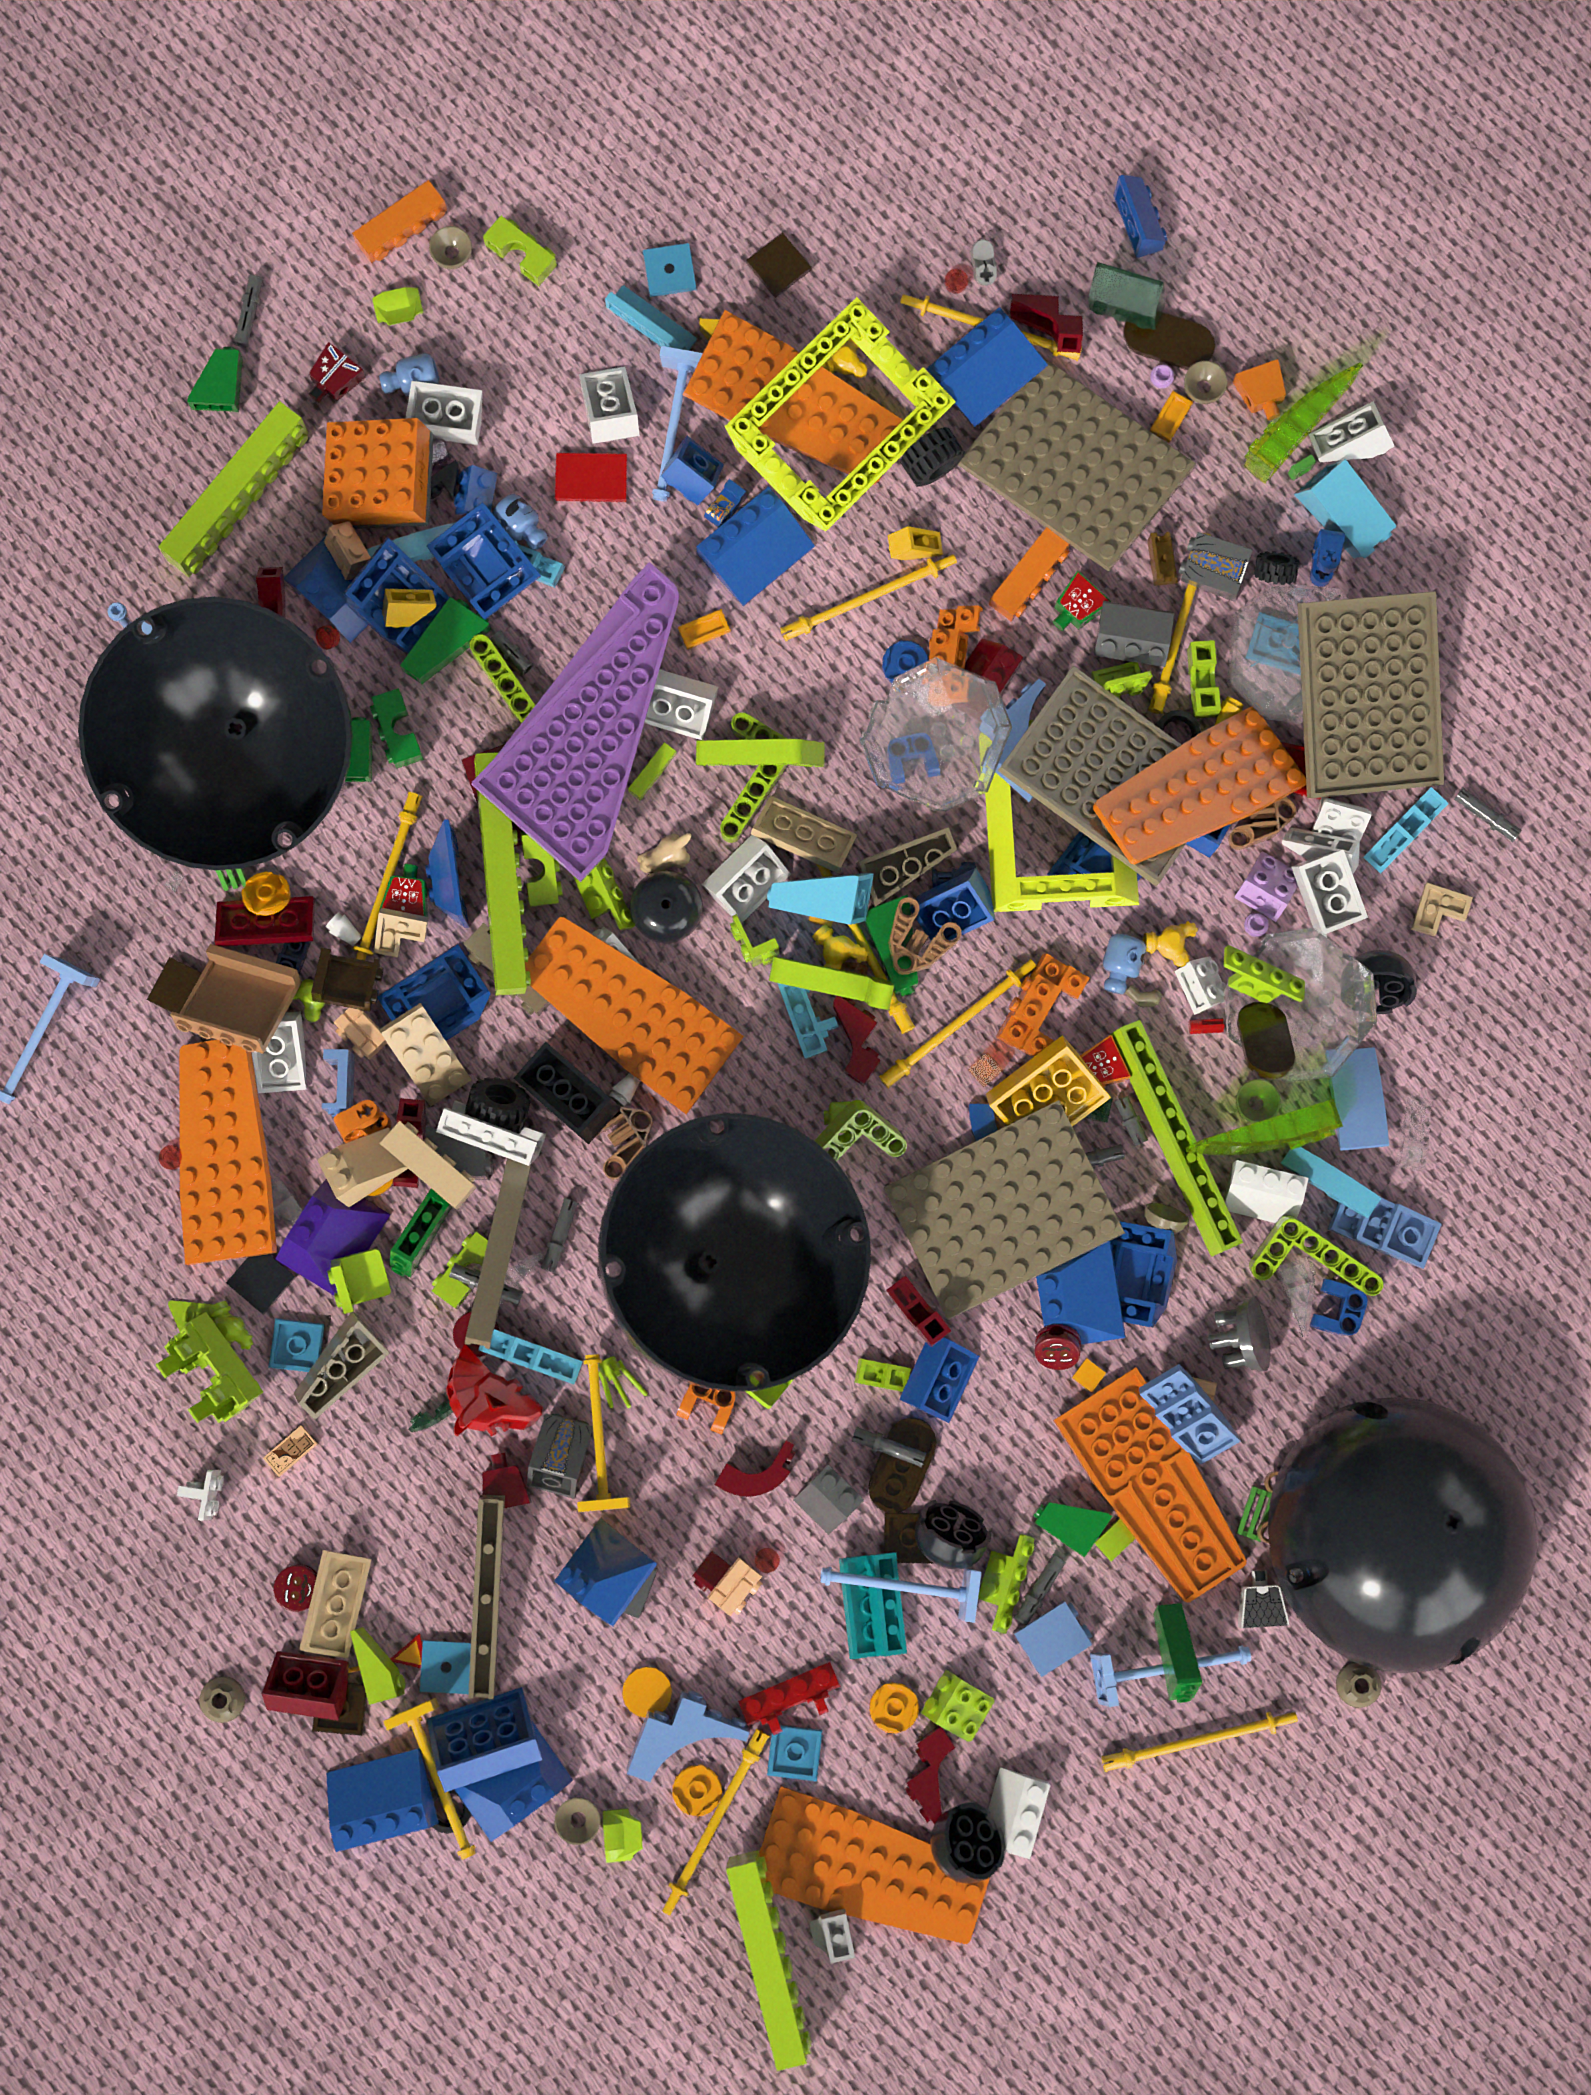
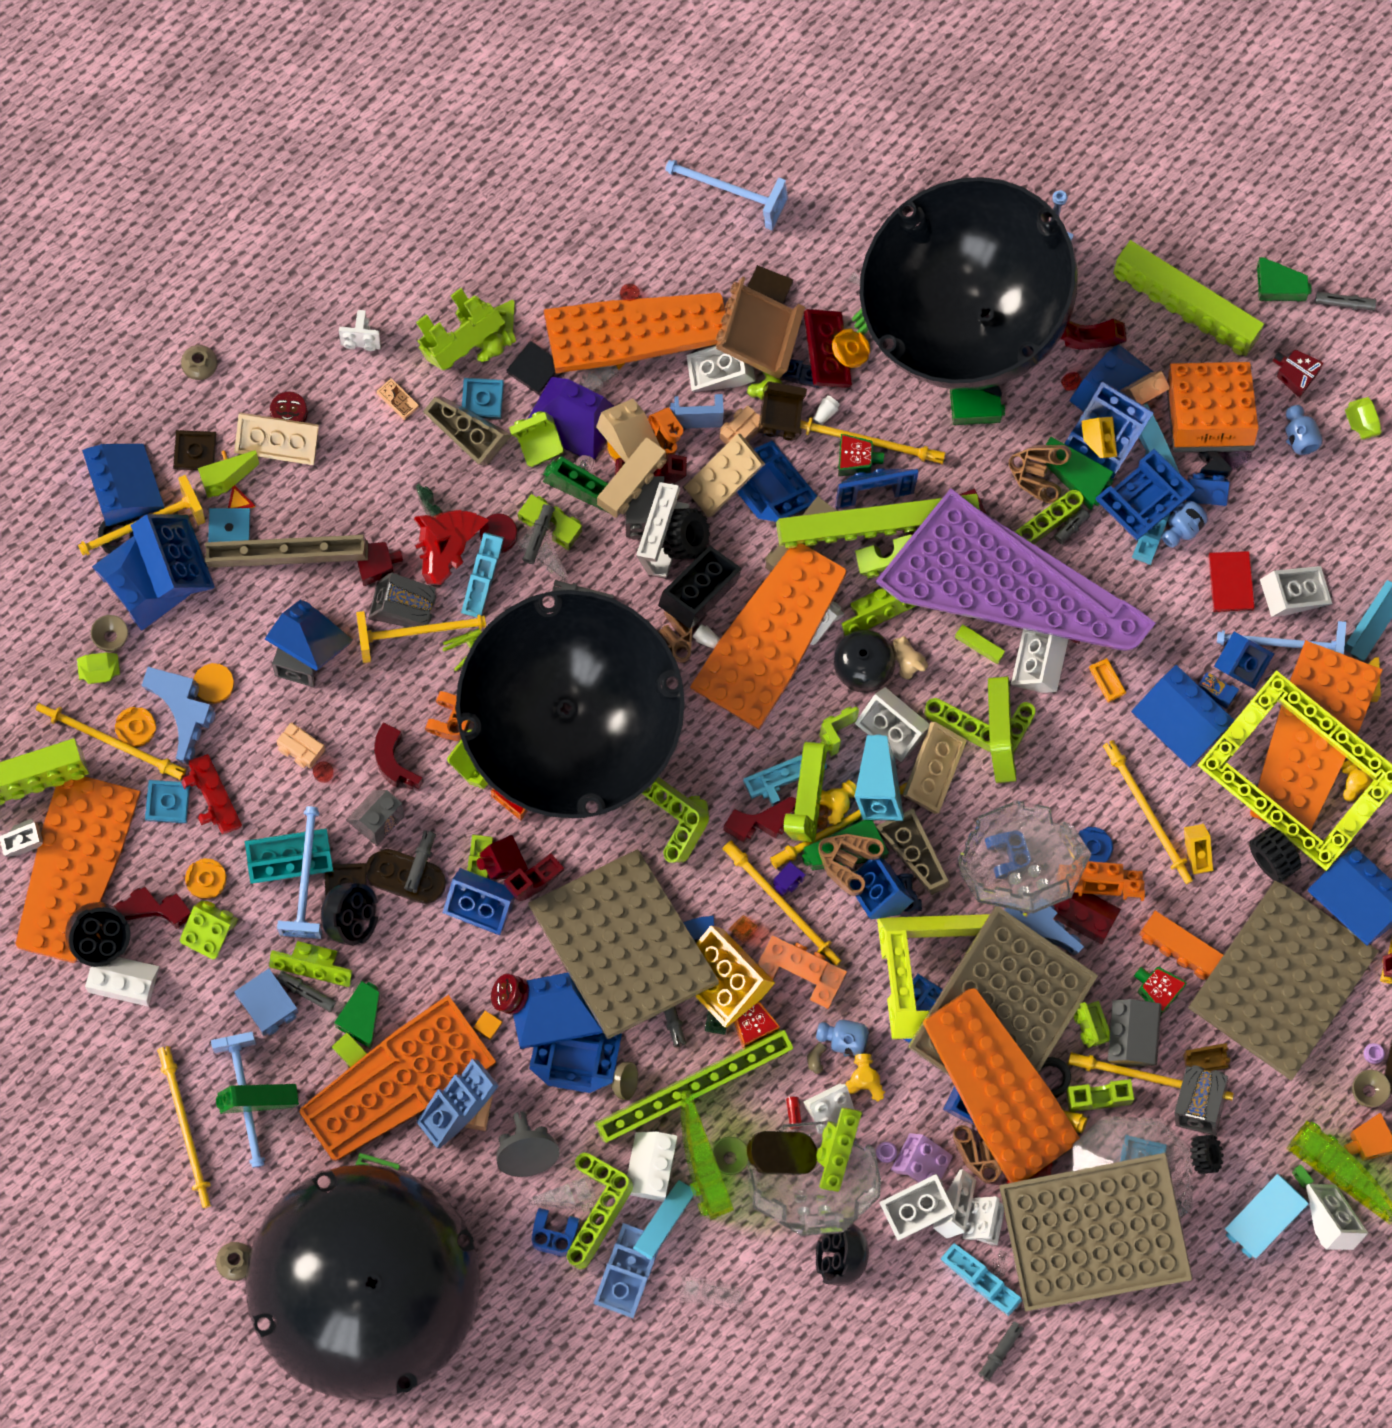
camera: 85 degrees right, 10 degrees down
dark red slope [261,1651,349,1721] -> none
green arch [370,688,424,769] -> none
tan plate [374,908,429,958] -> none
white slope [406,381,483,445] -> none
dark tan tile [465,1158,531,1349] -> none
dark red slope [692,1551,731,1592] -> none
dark grey pin [1114,1096,1148,1146] -> none
light orange tile [1150,391,1193,443] -> none
torso [1238,1570,1289,1628] -> none
blue piece [1310,529,1345,587] -> none
medium blue slope [1326,1047,1389,1151] -> none
tan plate [1411,883,1473,937] -> none
none -> dark red torso [477,835,528,879]
none -> clear piece [575,455,596,474]
none -> dark purple brick [773,862,806,896]
none -> clear piece [993,1250,1009,1277]
none -> medium nougat connector [1009,445,1071,503]

